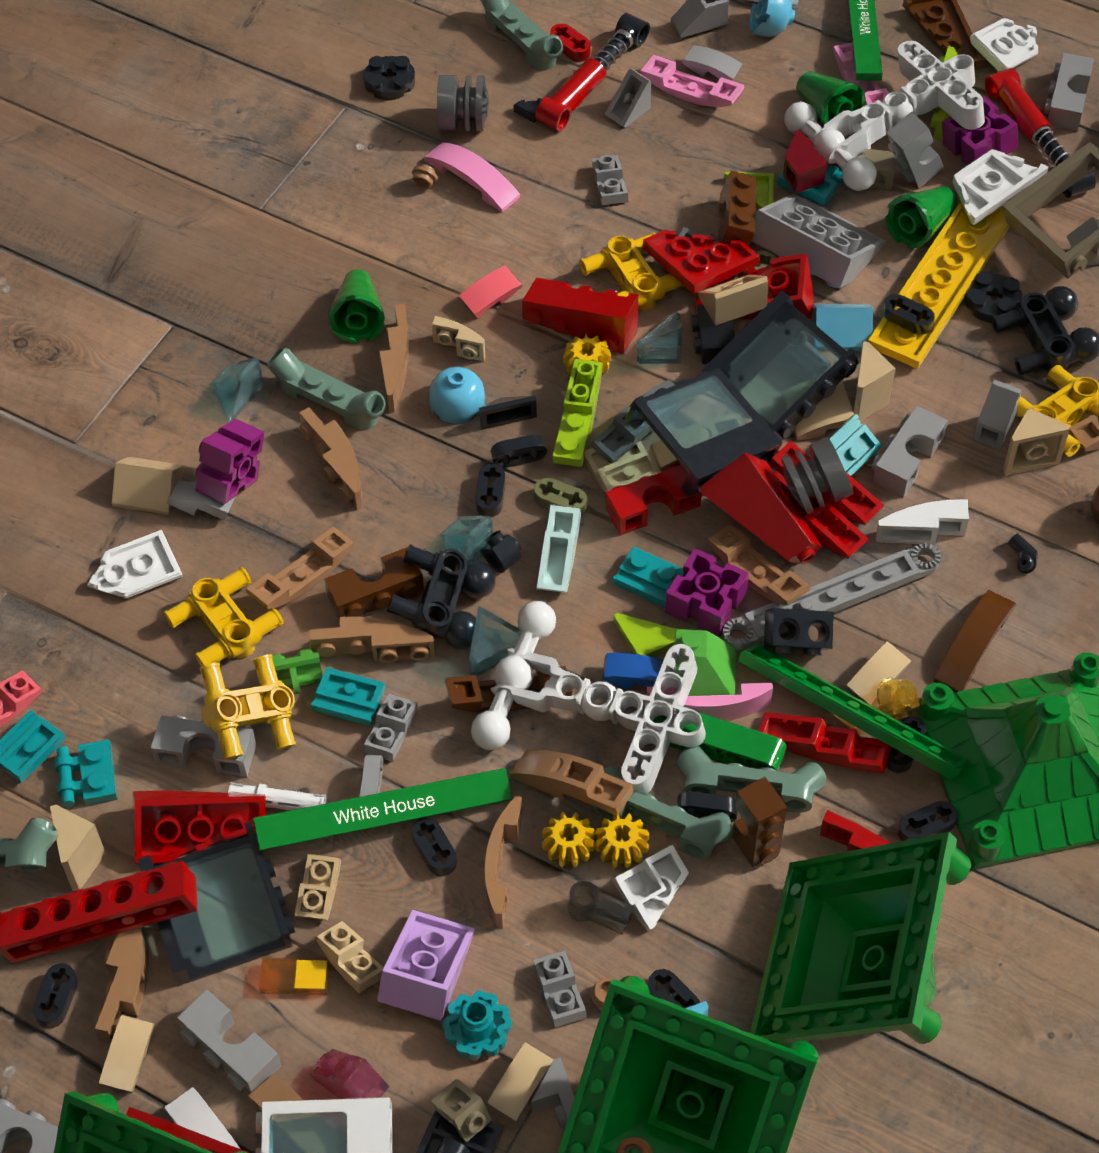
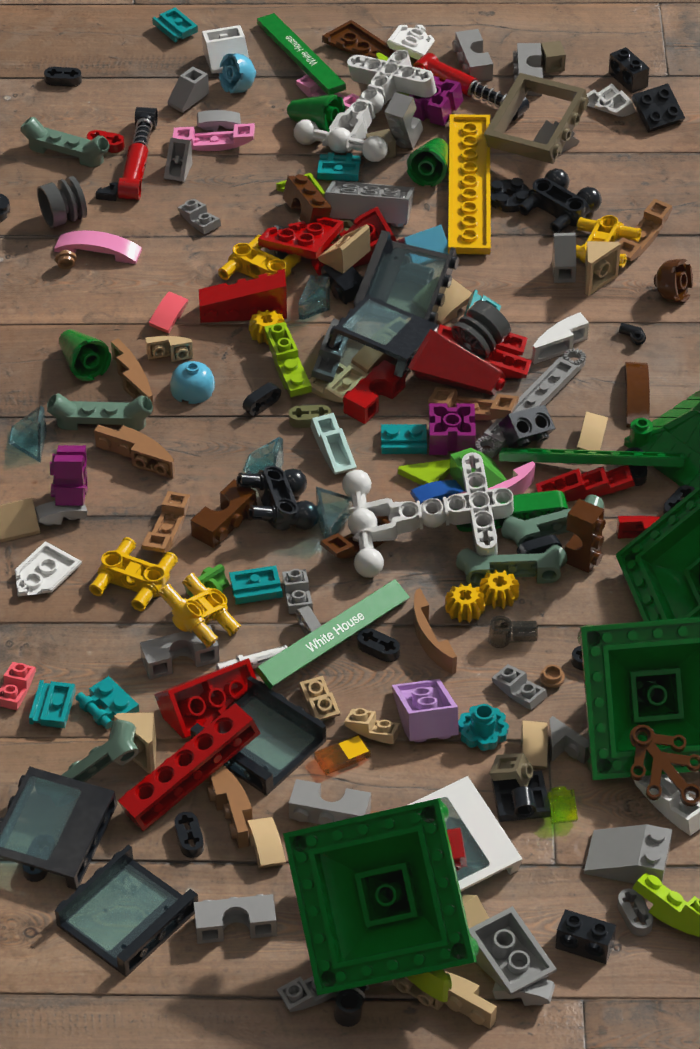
camera: 30 degrees left, 10 degrees down
medium nougat slope [309,617,435,663] -> none
clear pink slope [310,1049,389,1099] -> none
black beam [476,464,506,517] -> none
black slope [479,396,537,430] -> none
black plate [479,530,521,573] -> none
medium nougat slope [509,750,634,816] -> none
white slope [612,845,689,931] -> none
dark red slope [783,129,828,194] -> none
tan slope [853,342,895,421] -> none
light grey arch [872,406,948,497] -> none
clear yellow plate [877,677,920,718] -> none
black beam [883,294,935,334] -> none
white wing [952,149,1049,226] -> none

